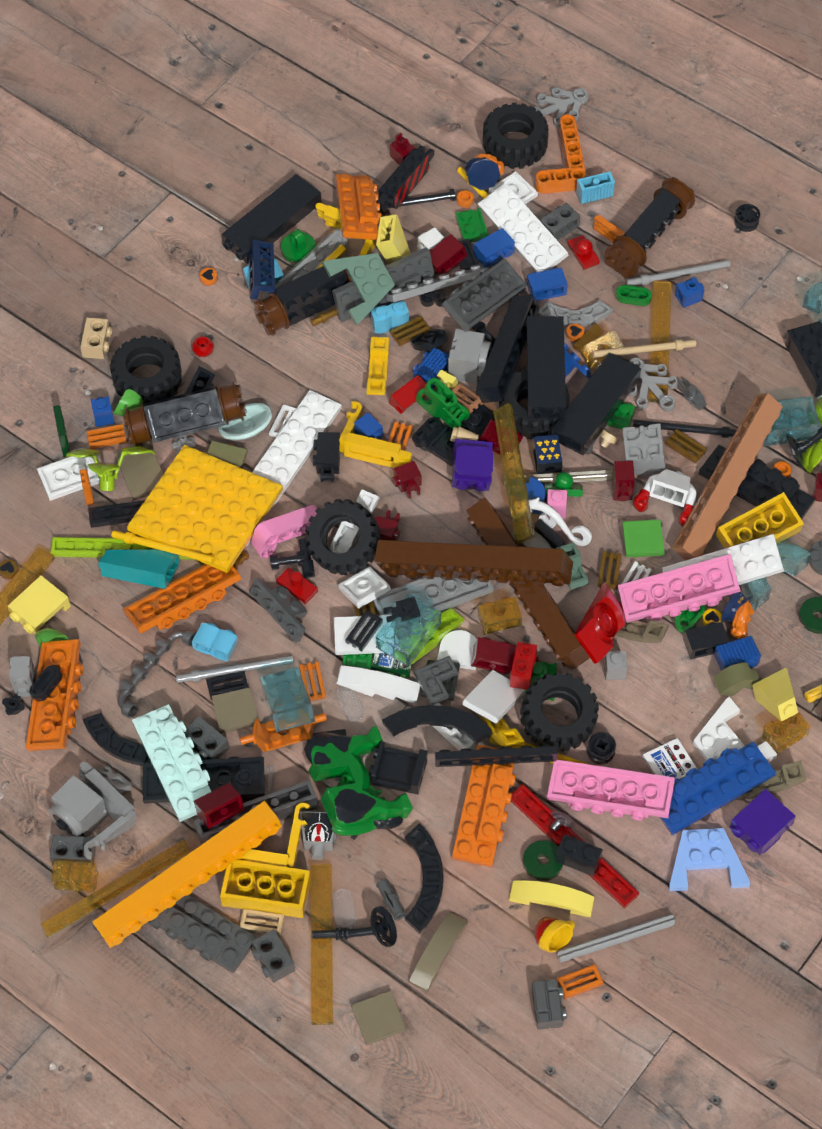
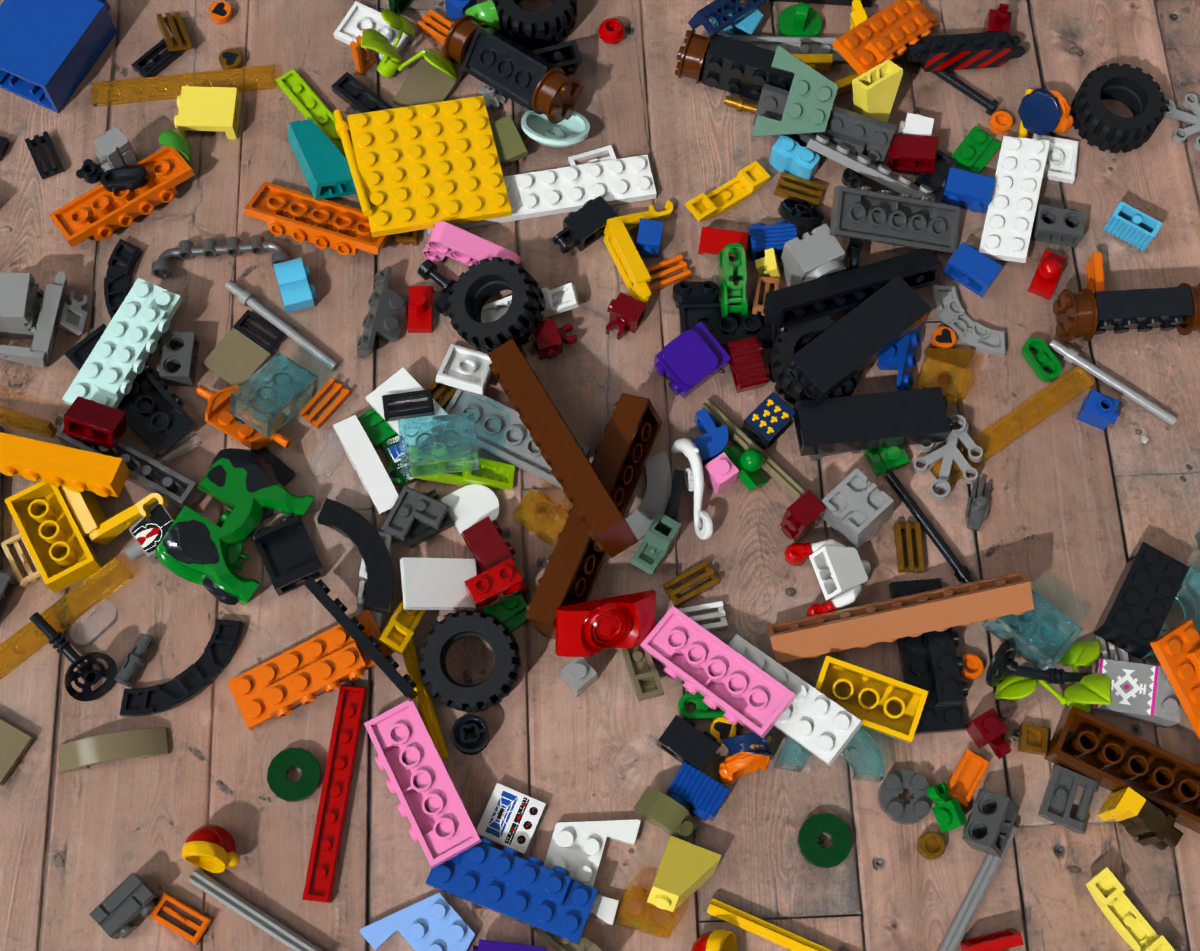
camera: 45 degrees right, 10 degrees up
black plate [383,597,420,623] -> none
tan cone [450,426,479,442] -> none
clear yellow tile [493,403,535,544] -> none
light yellow slope [509,880,594,917] -> none
orange beam [535,114,586,194] -> none
flat silver piece [550,812,573,831] -> none
black brick [555,834,603,877] -> none
tan bar [592,339,696,358] -> none
tan tile [599,429,619,448] -> none
bright green tile [622,520,665,558] -> none

